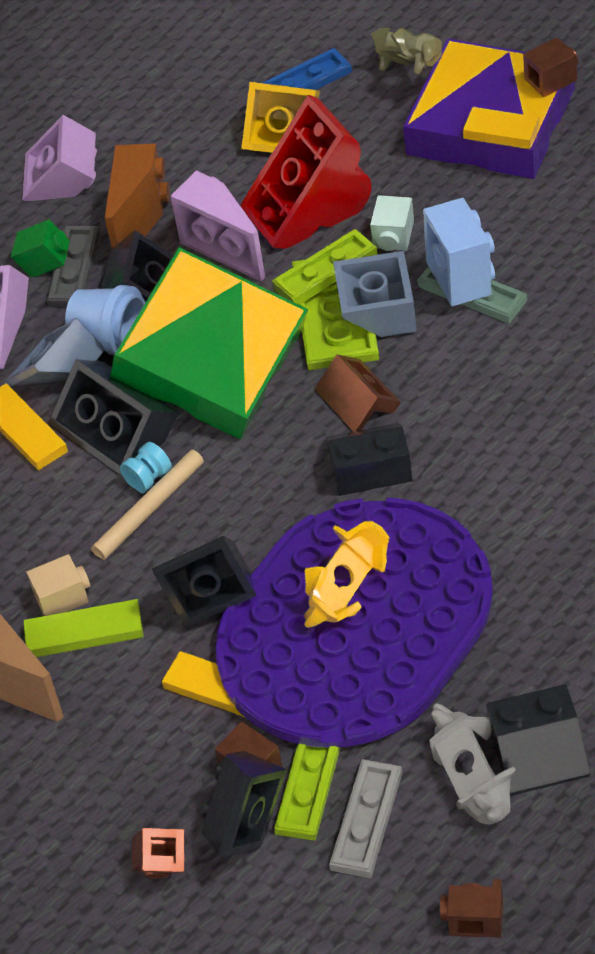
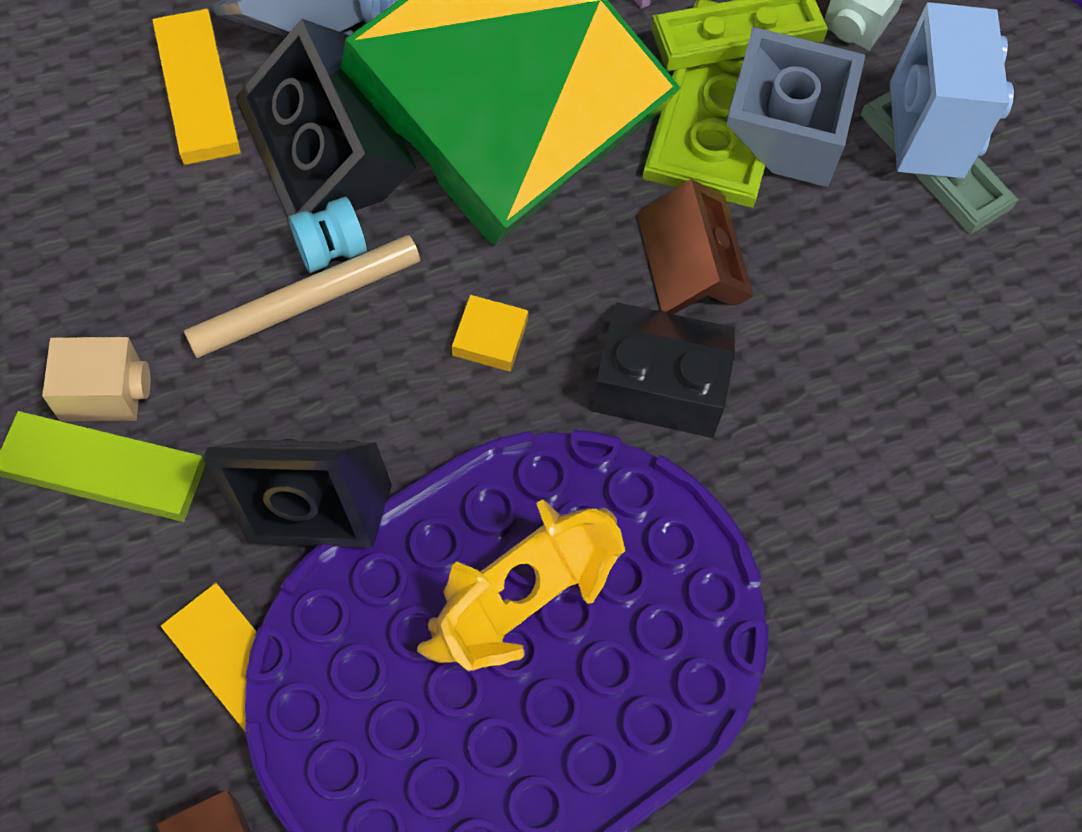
camera: 10 degrees right, 15 degrees up
none -> yellow tile [452,295,529,372]

